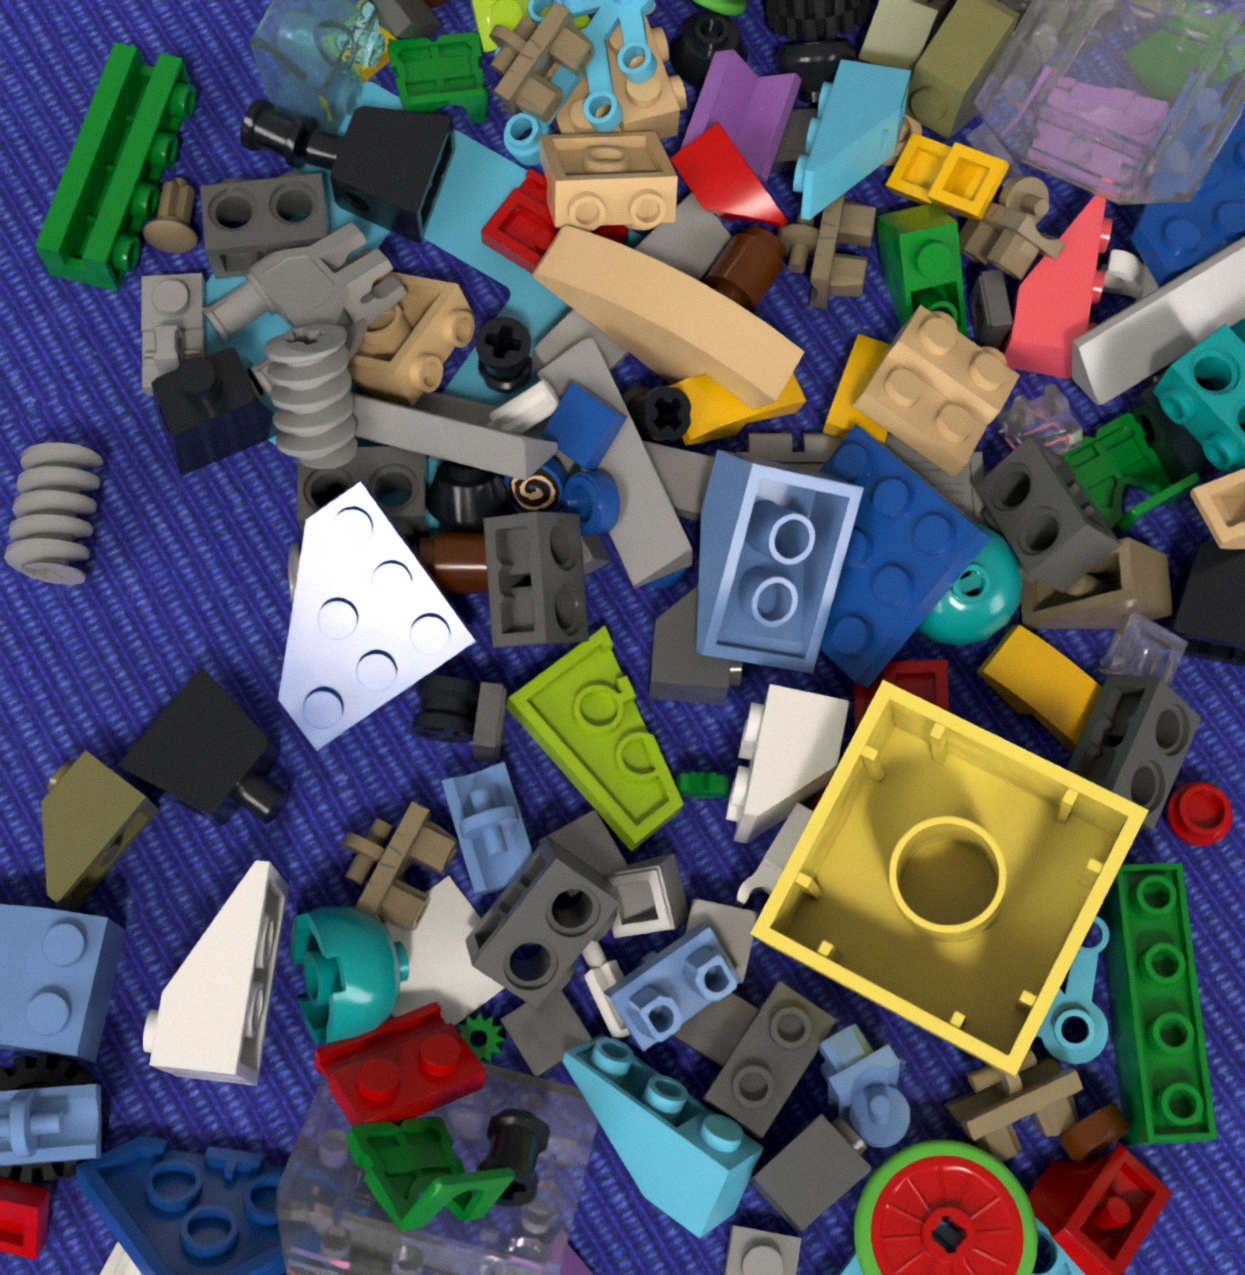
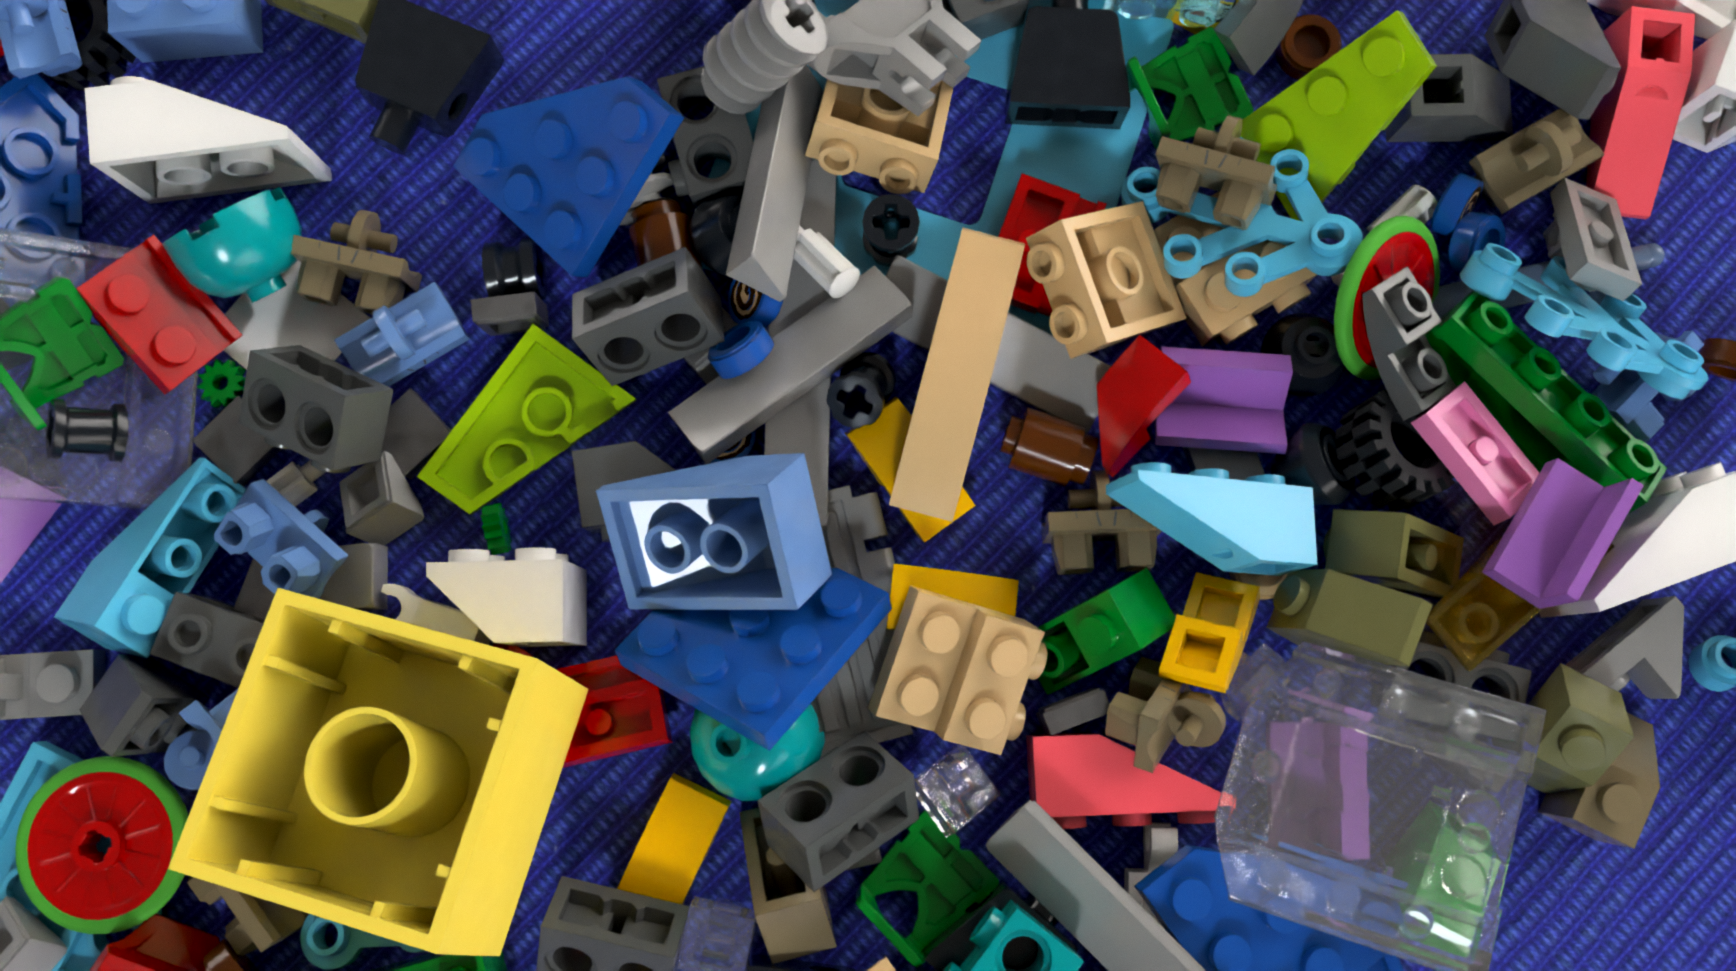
camera: 80 degrees right, 10 degrees up
blue tile [540,382,627,471] -> none

